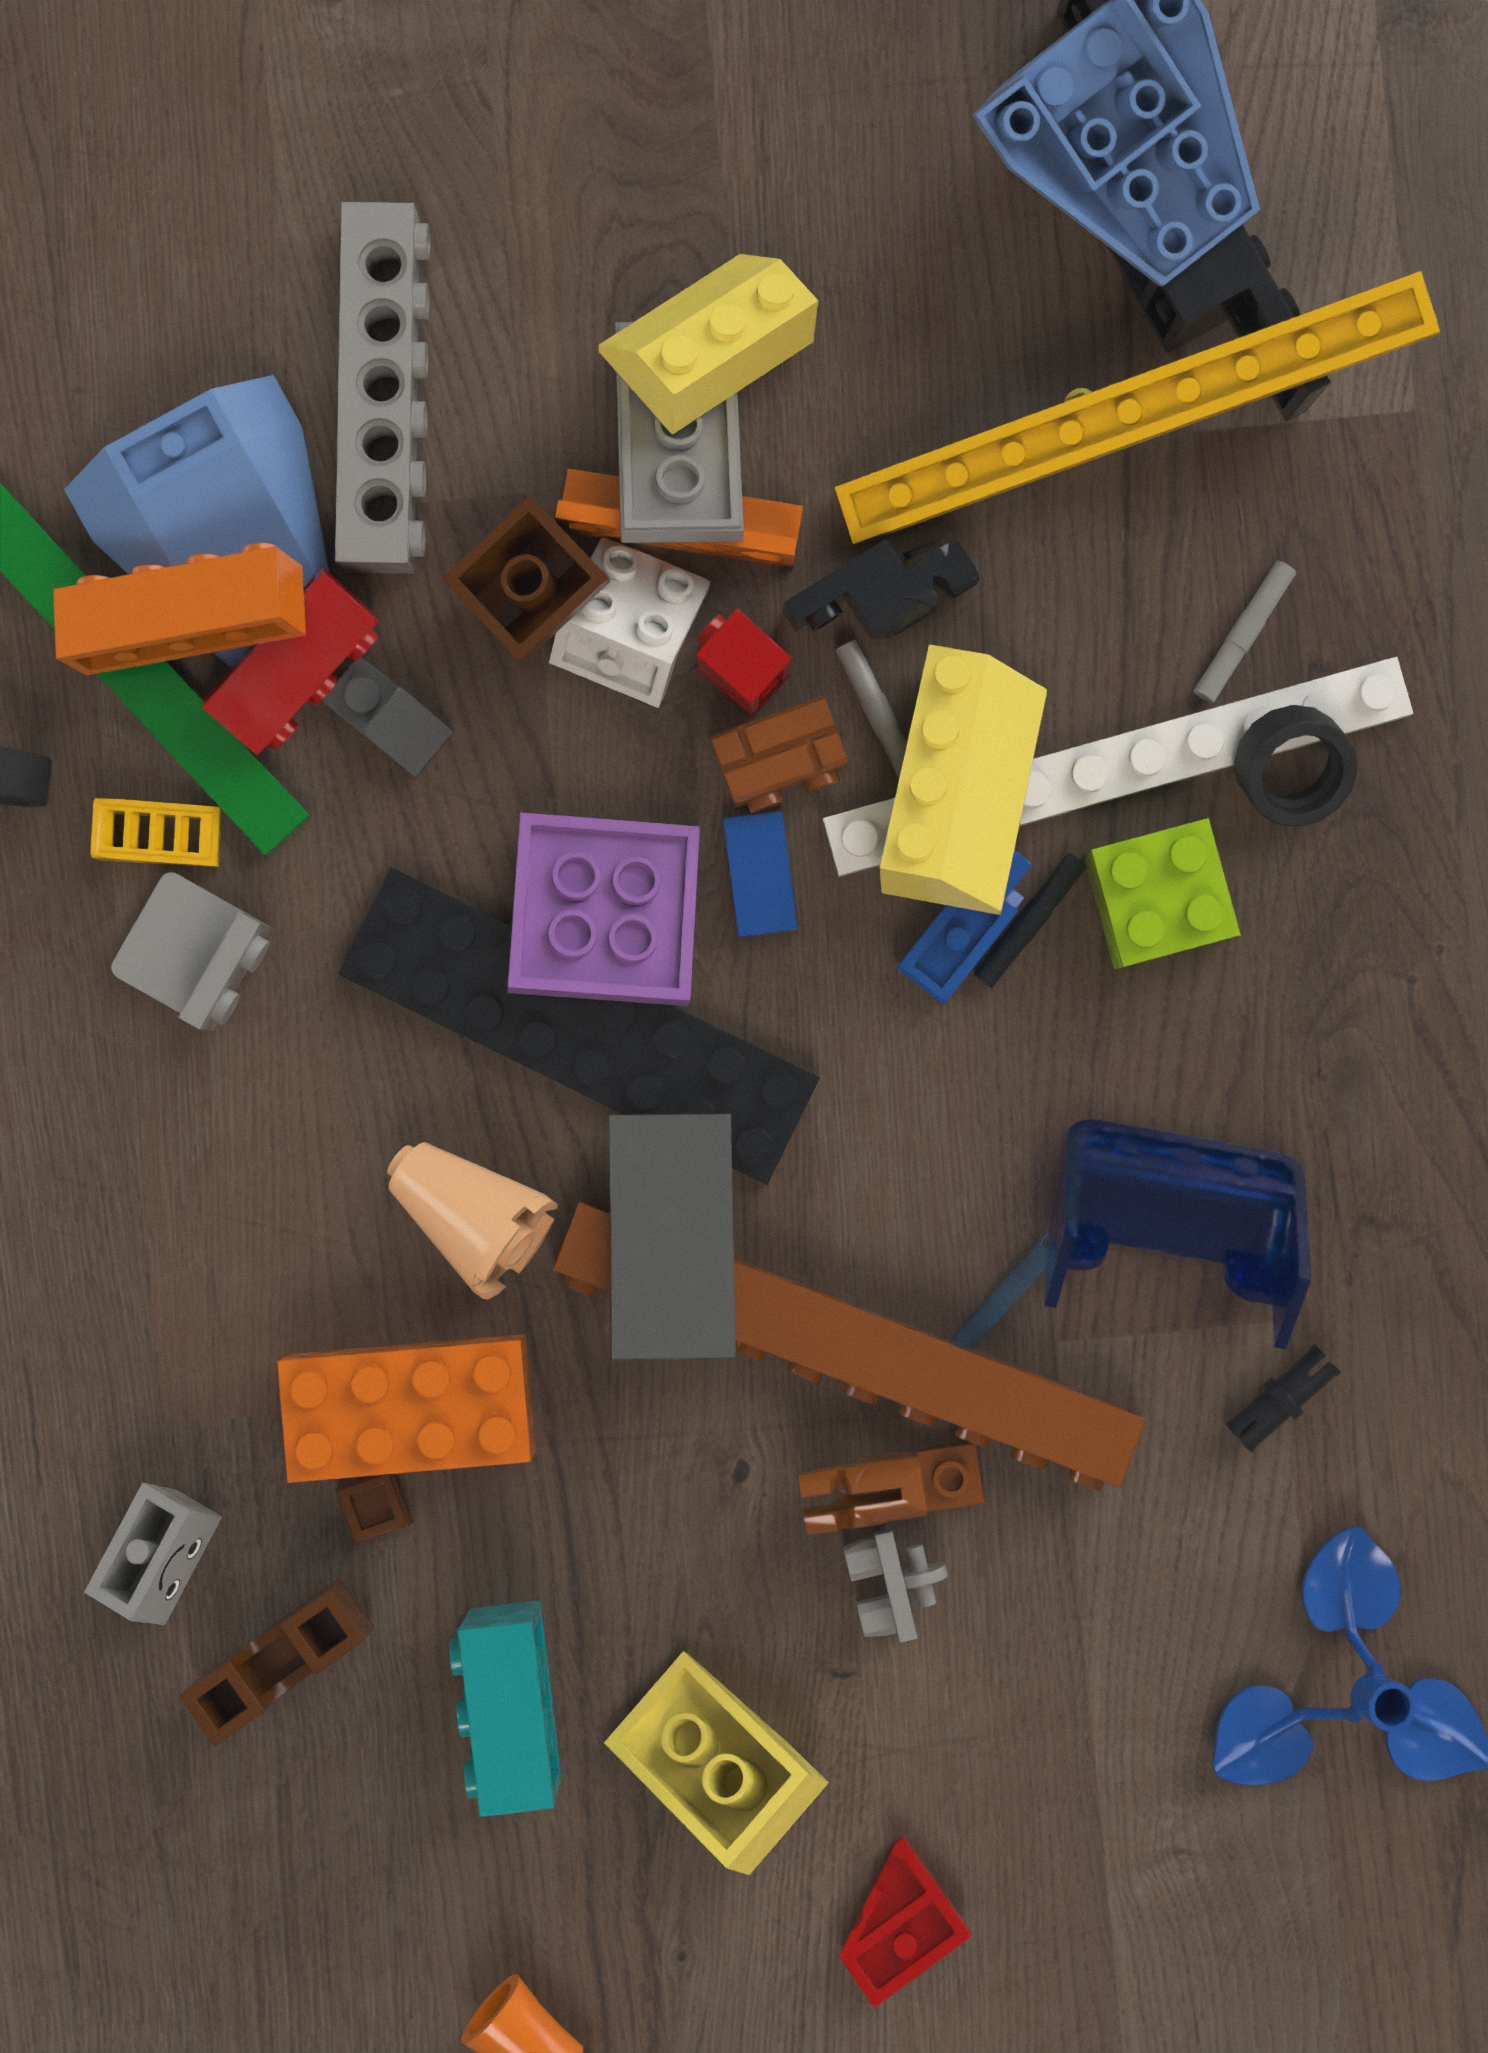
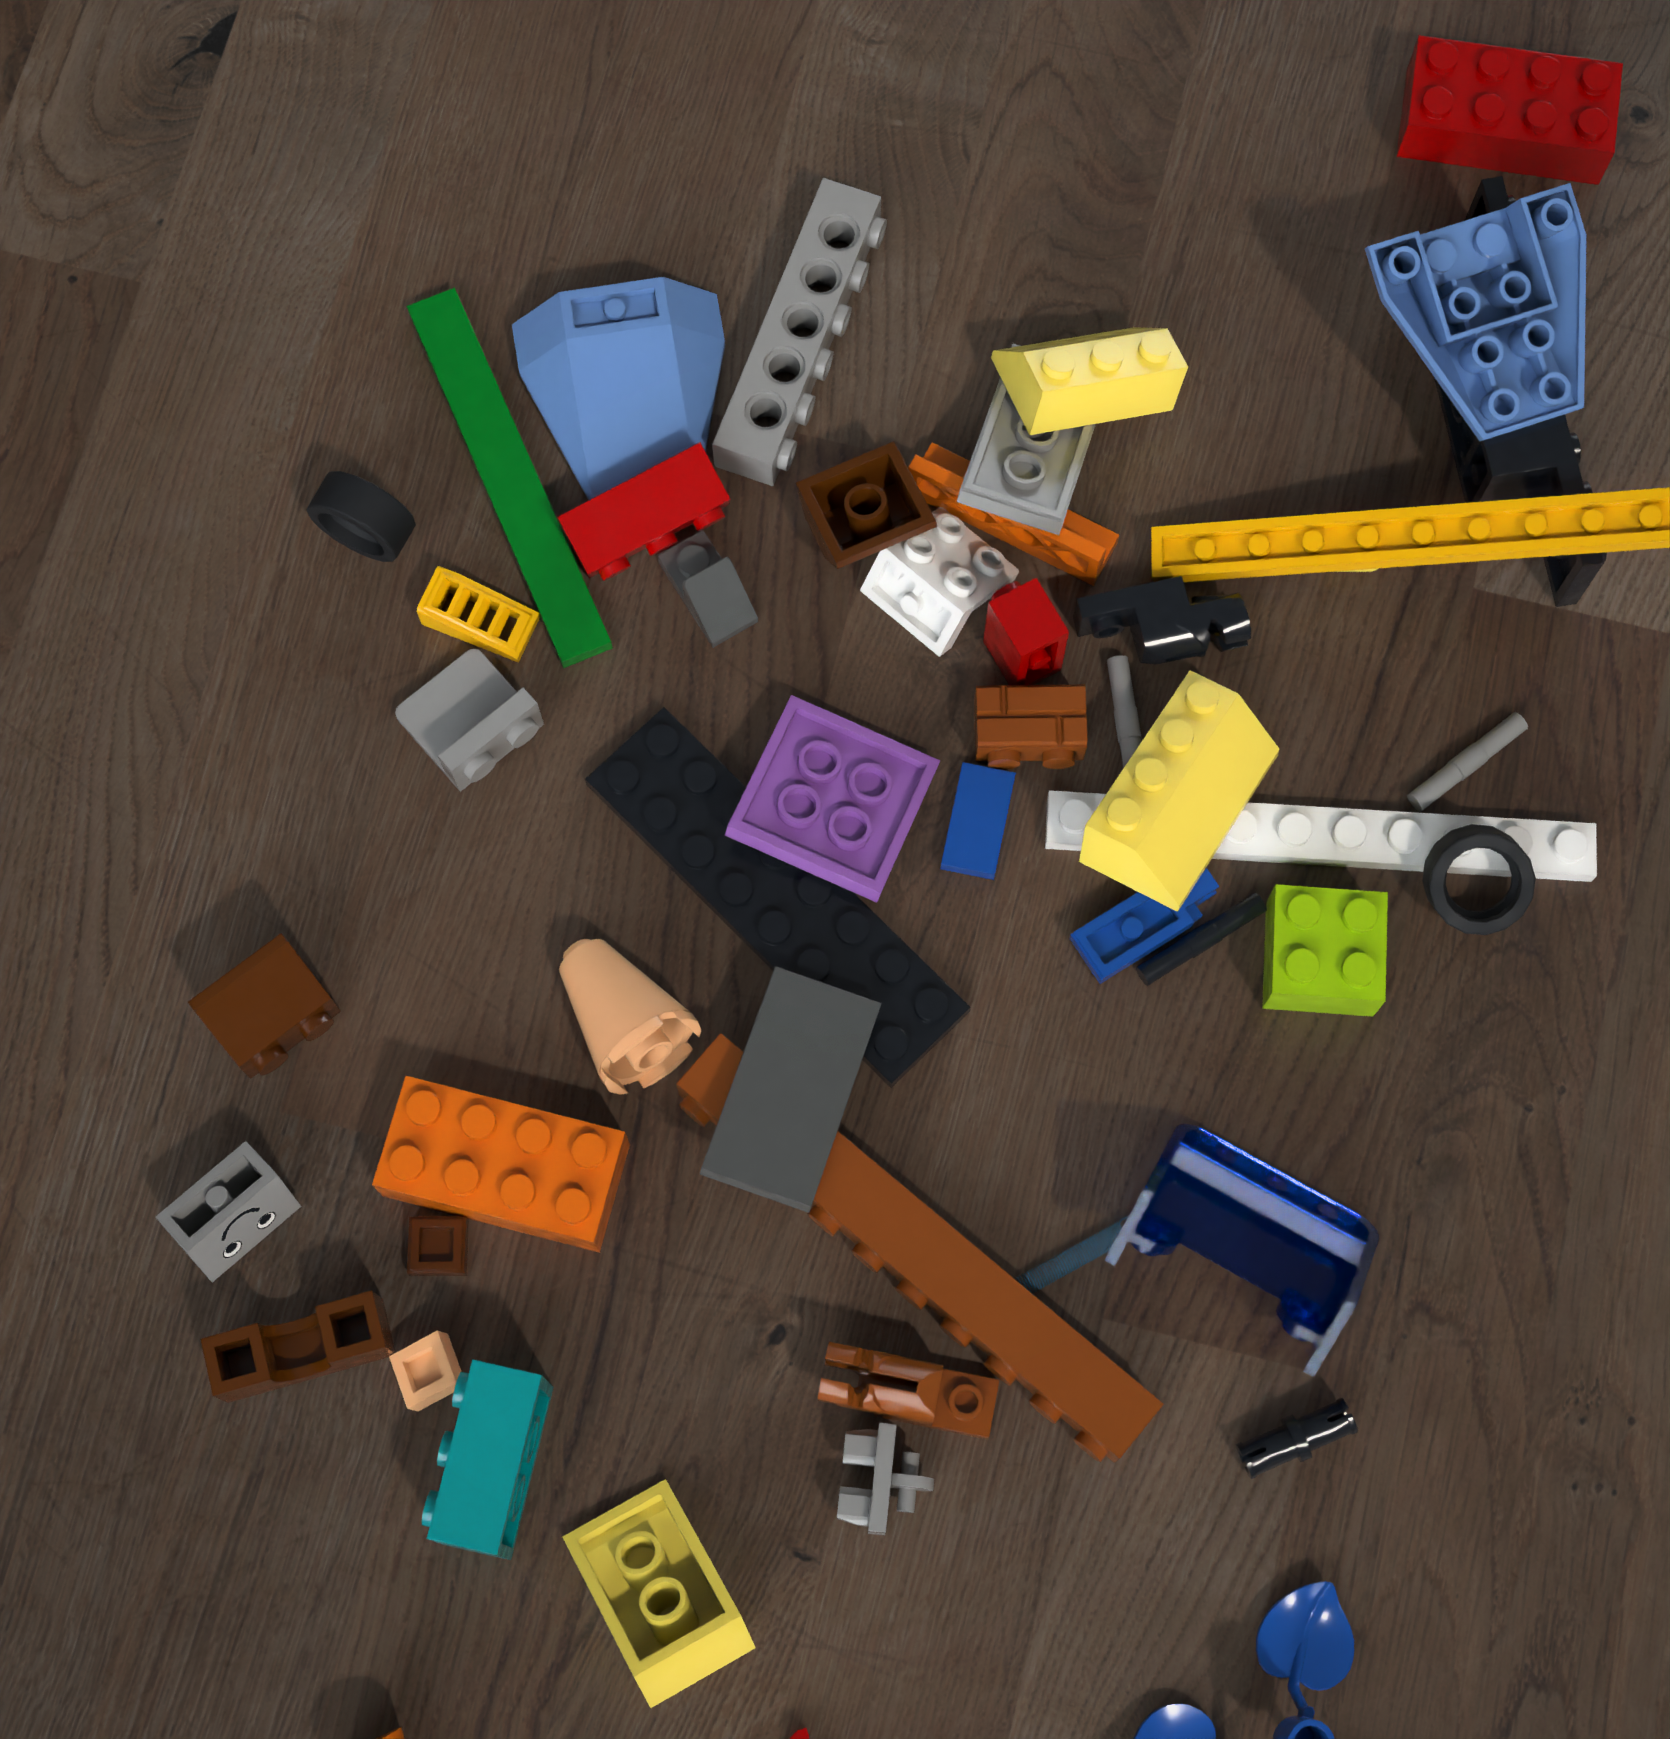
camera: 20 degrees right, 15 degrees down
orange brick [53,543,306,676] -> none
none -> reddish brown slope [188,933,341,1079]
none -> light nougat plate [389,1330,462,1411]

